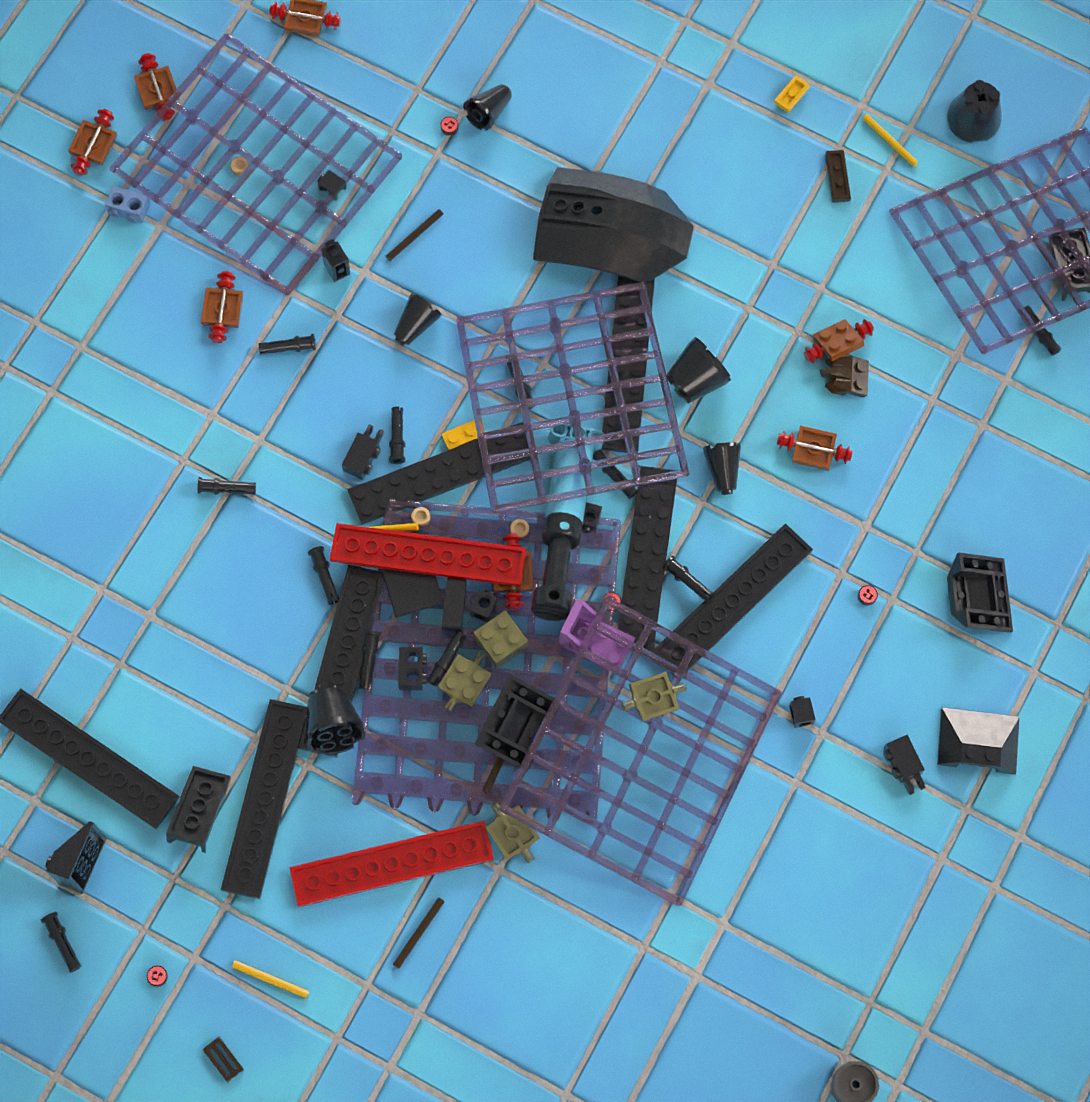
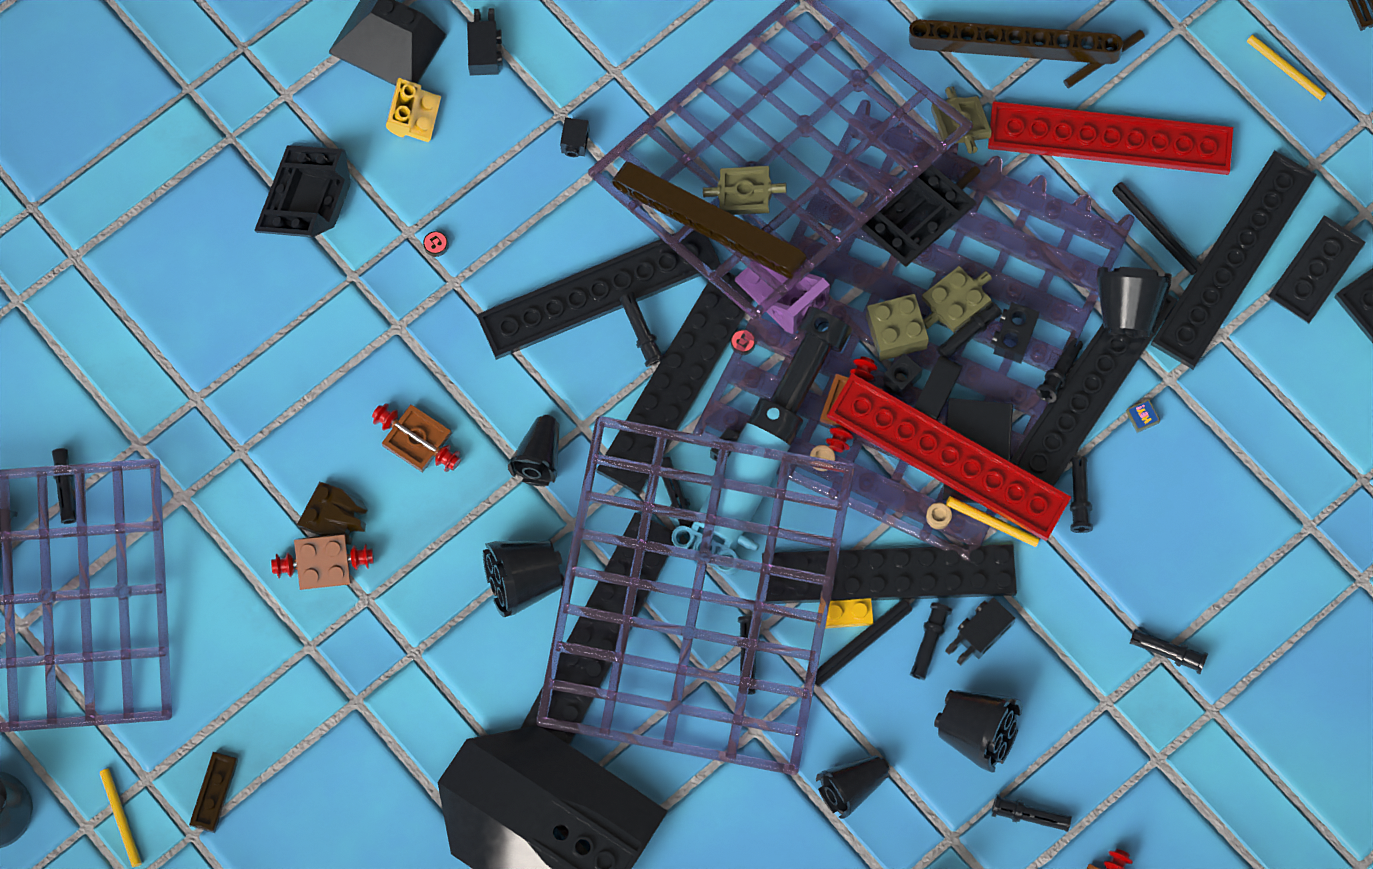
camera: 155 degrees left, 0 degrees up
none -> yellow brick [386,78,441,142]
none -> dark brown beam [611,161,807,279]
none -> black axle [810,600,912,687]
none -> dark brown beam [909,19,1123,64]
none -> black cone [934,690,1022,773]
none -> black axle [1112,182,1201,275]
none -> tile [1126,399,1160,433]

